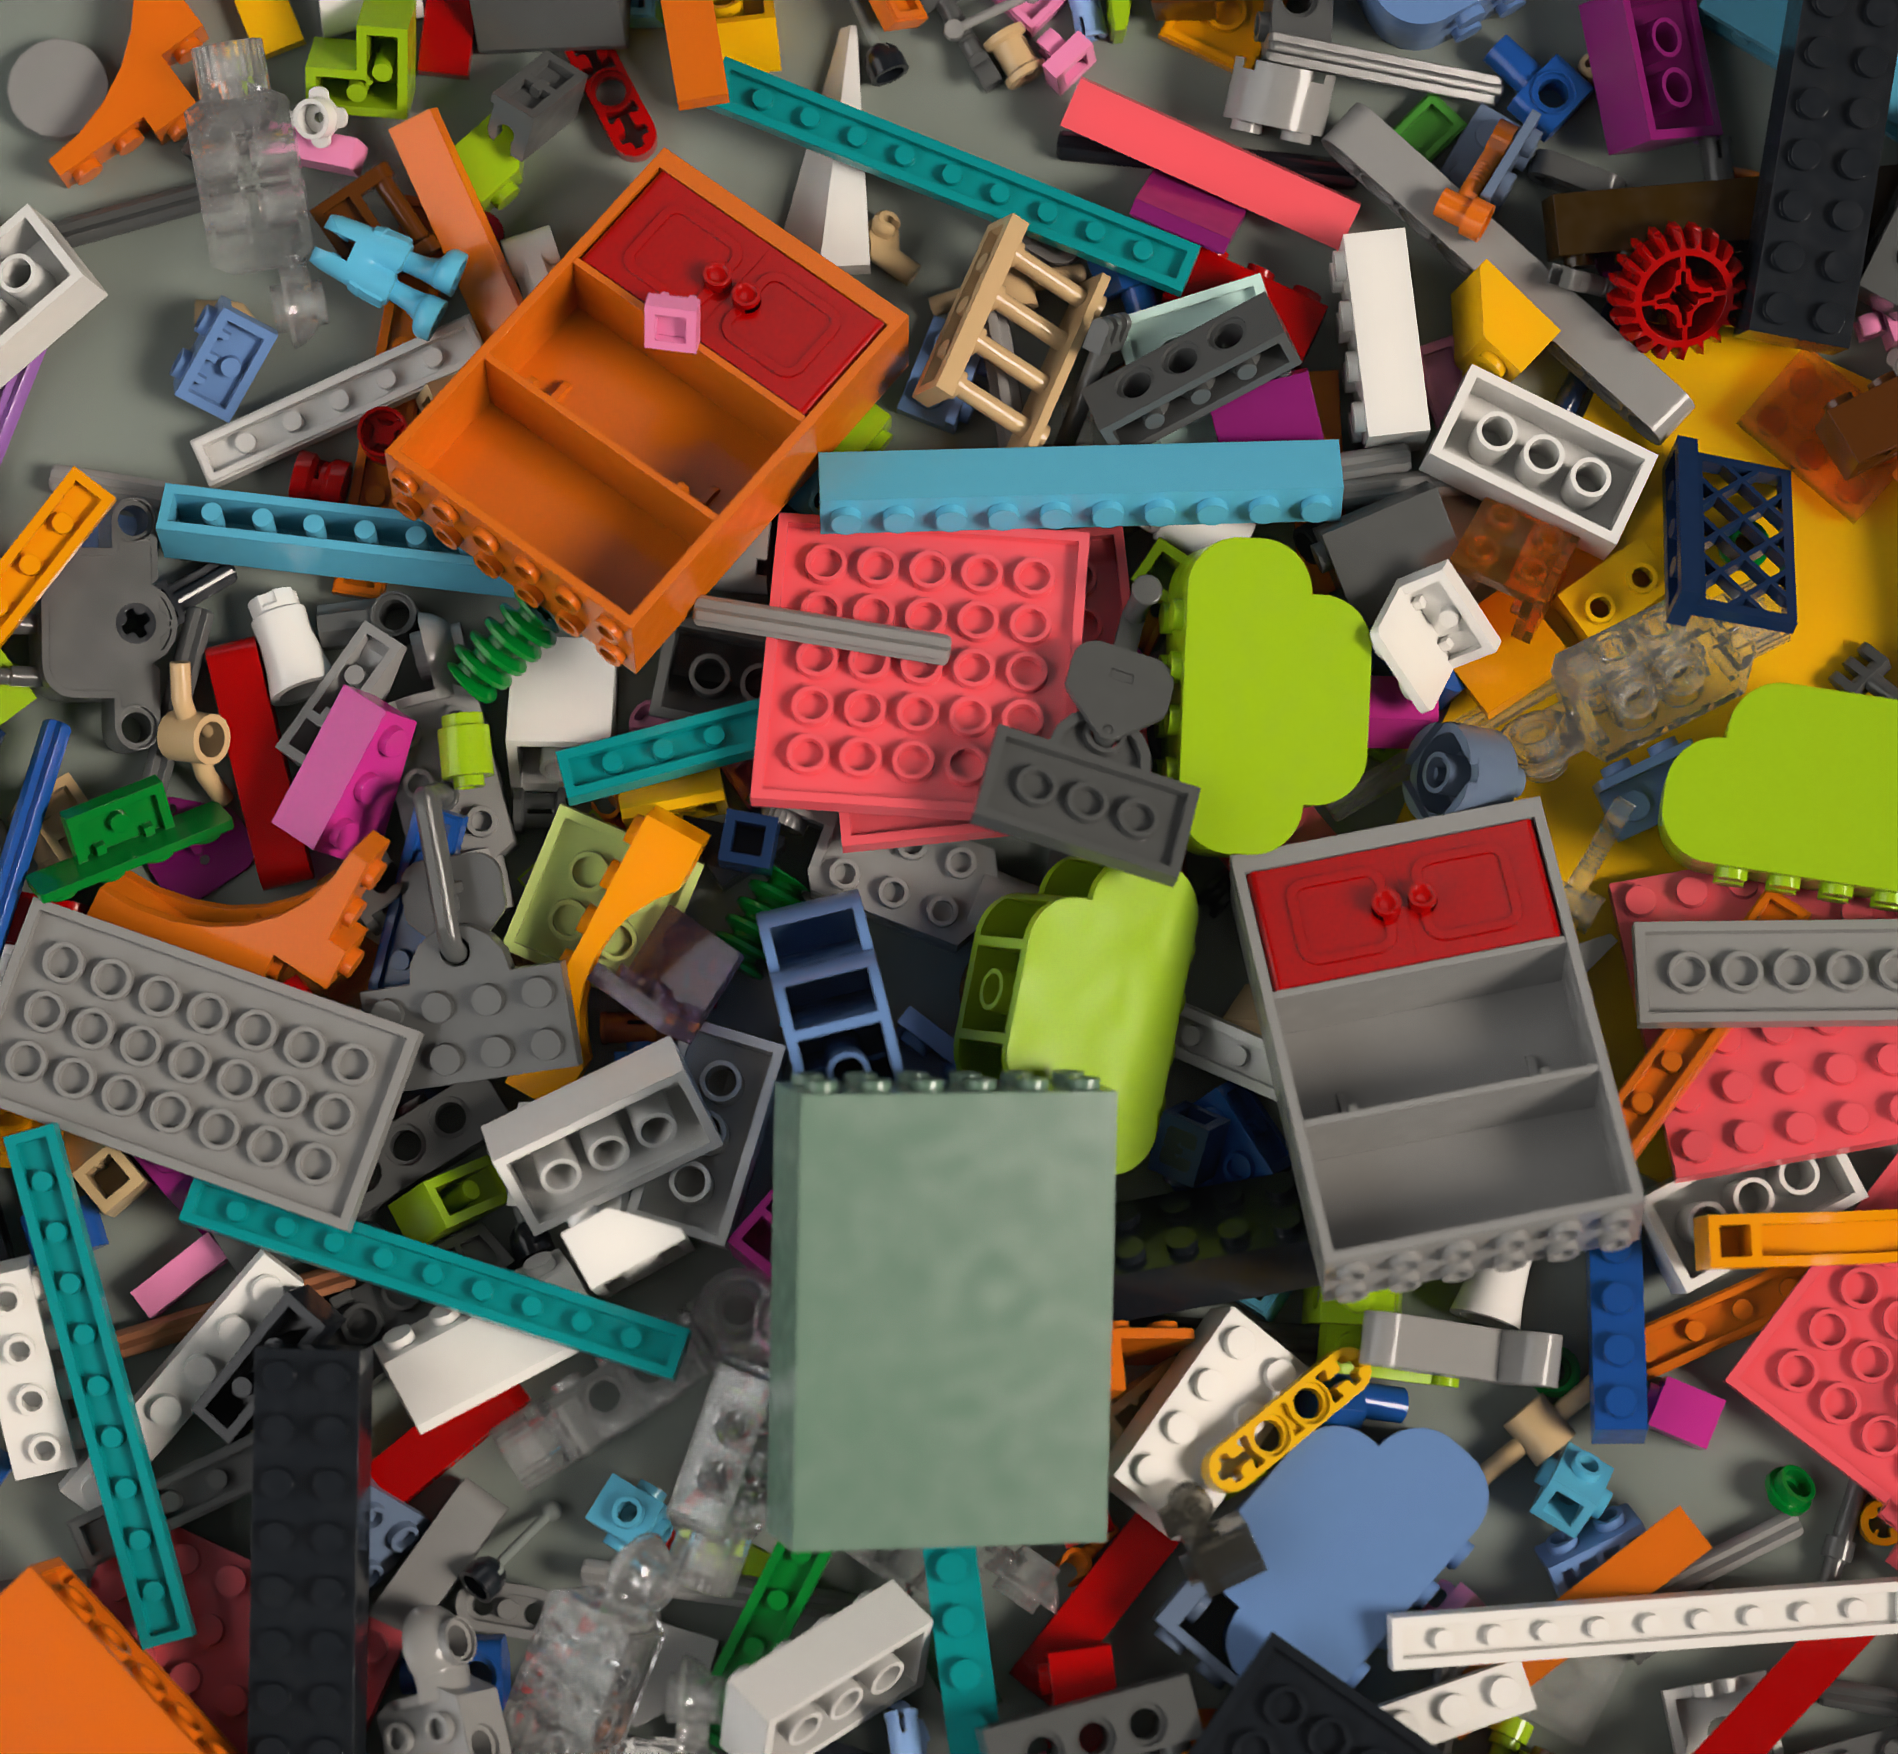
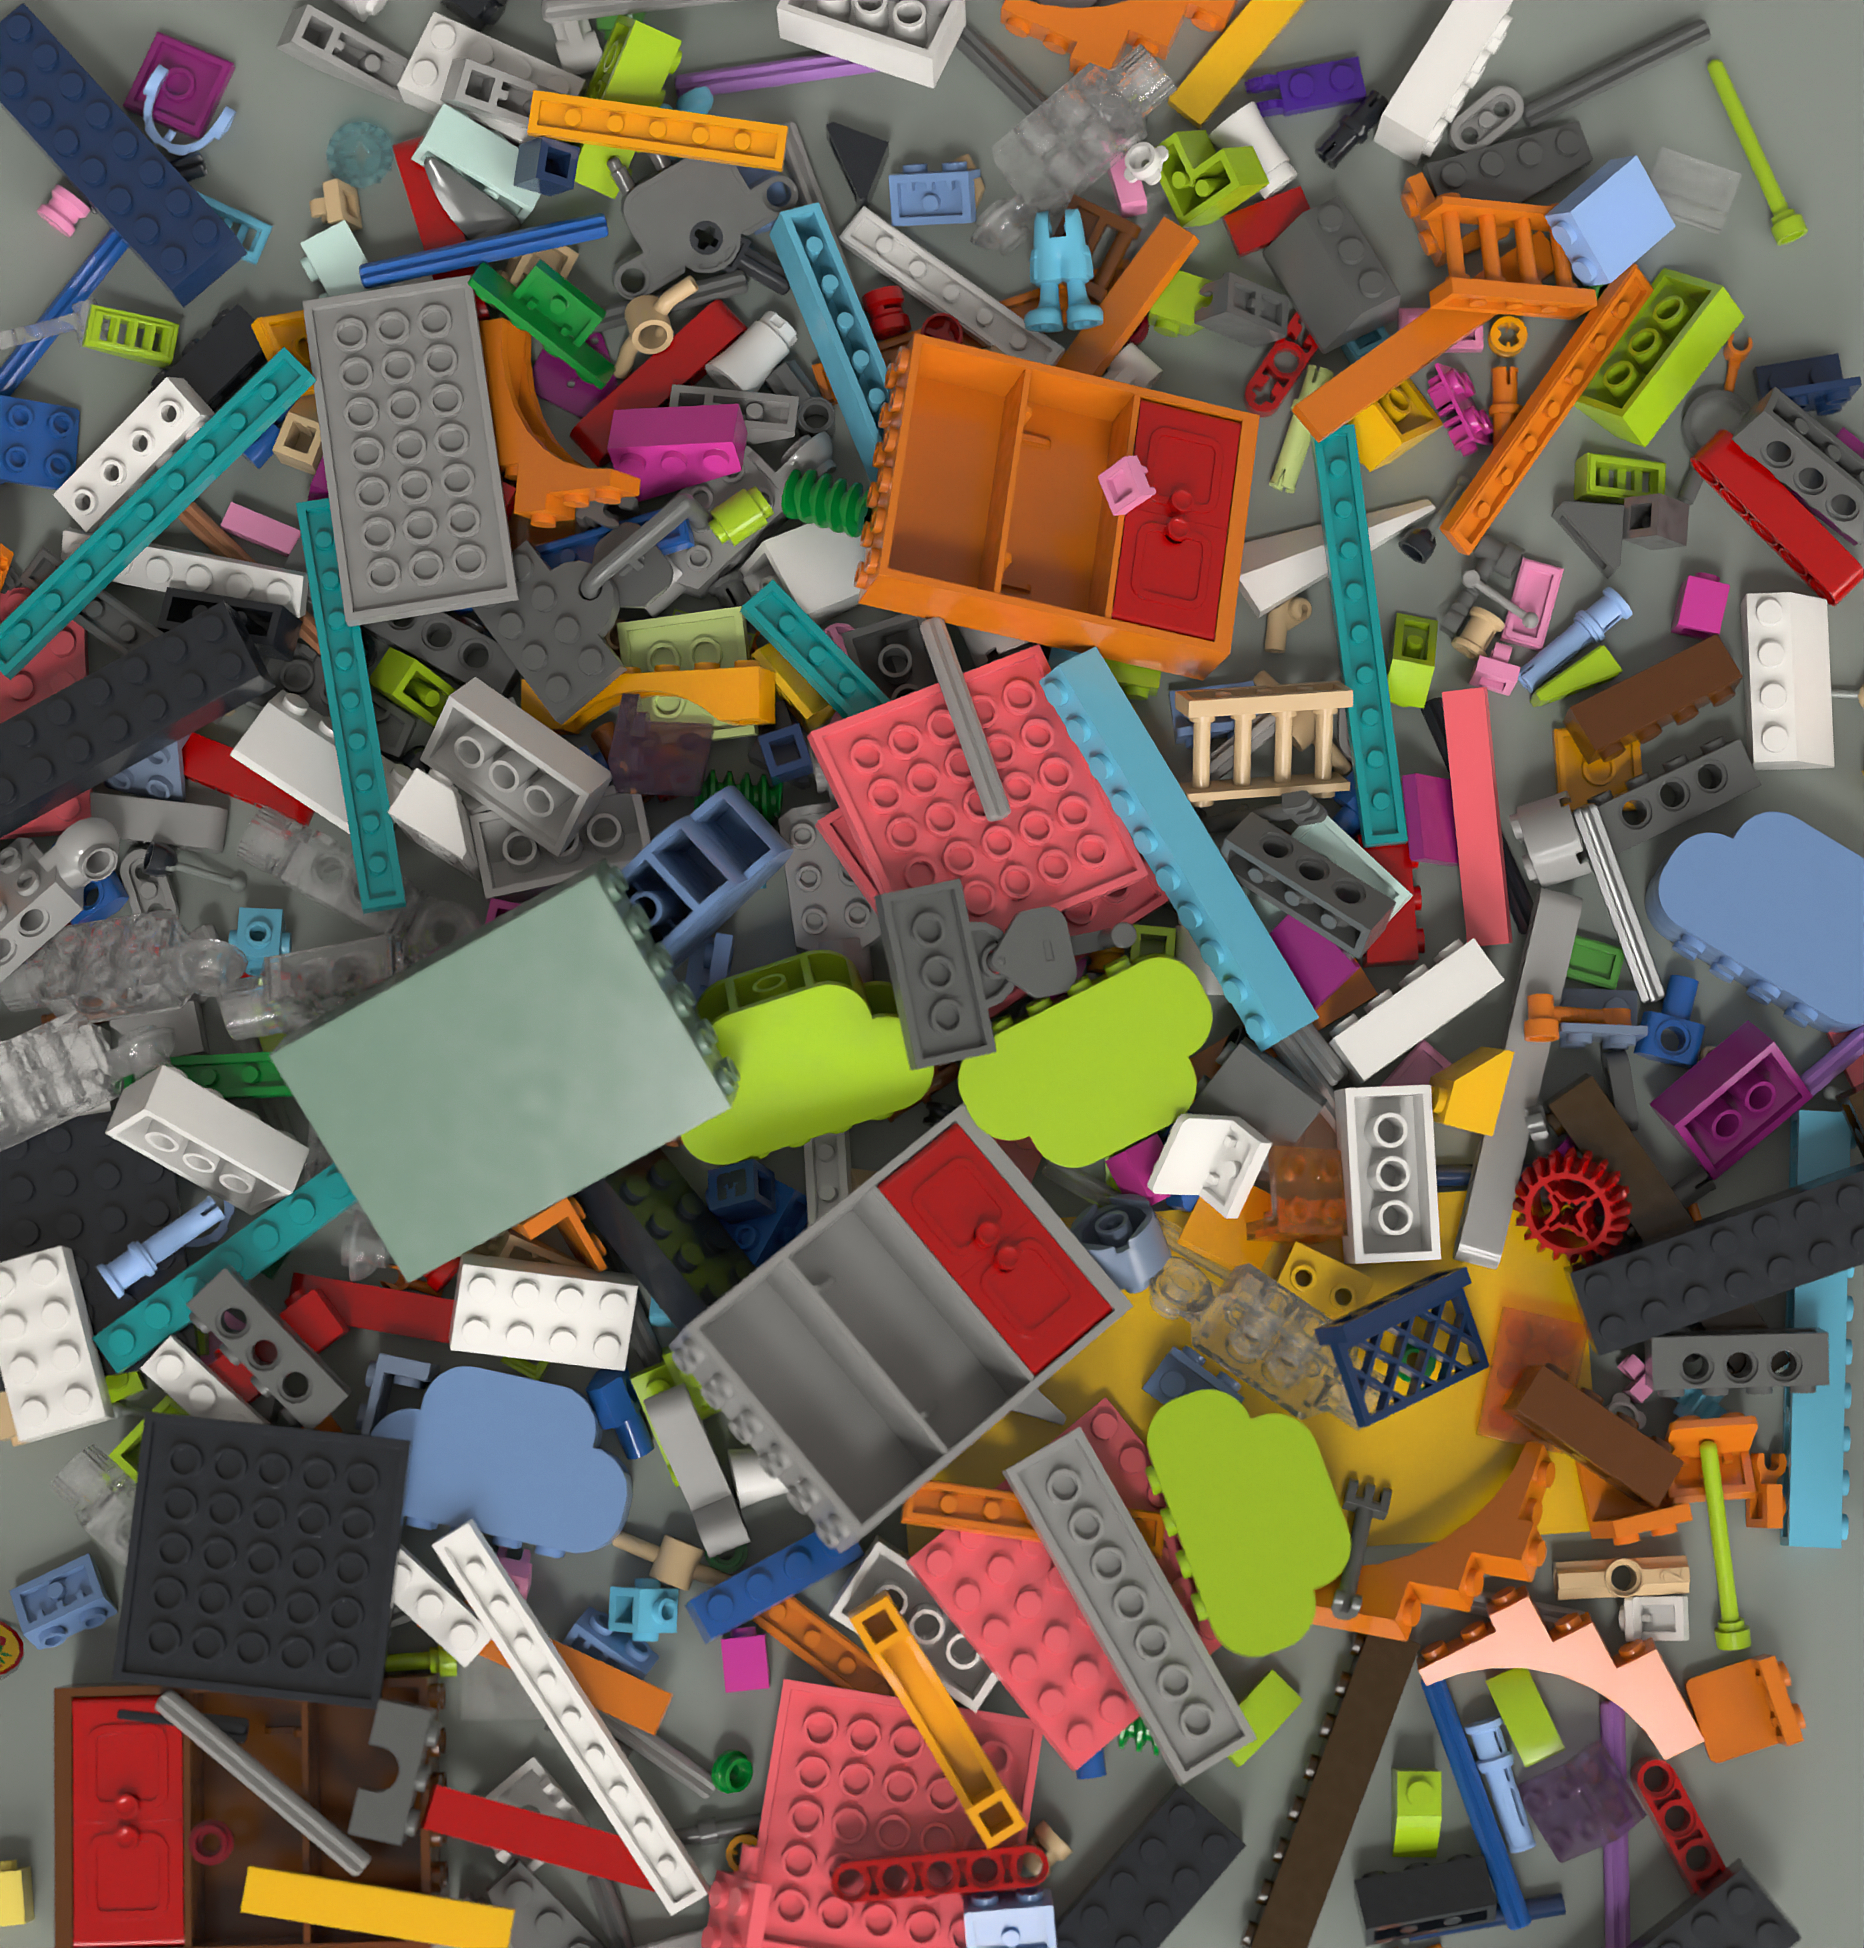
camera: 60 degrees right, 0 degrees up
clear smoke brick [1156,1481,1268,1597] -> none
yellow beam [1201,1347,1372,1494] -> none
clear brick [1562,795,1636,935] -> none
none -> black slope [826,122,889,210]
none -> yellowish green pin [1269,365,1334,493]
none -> lime slope [1386,613,1438,709]

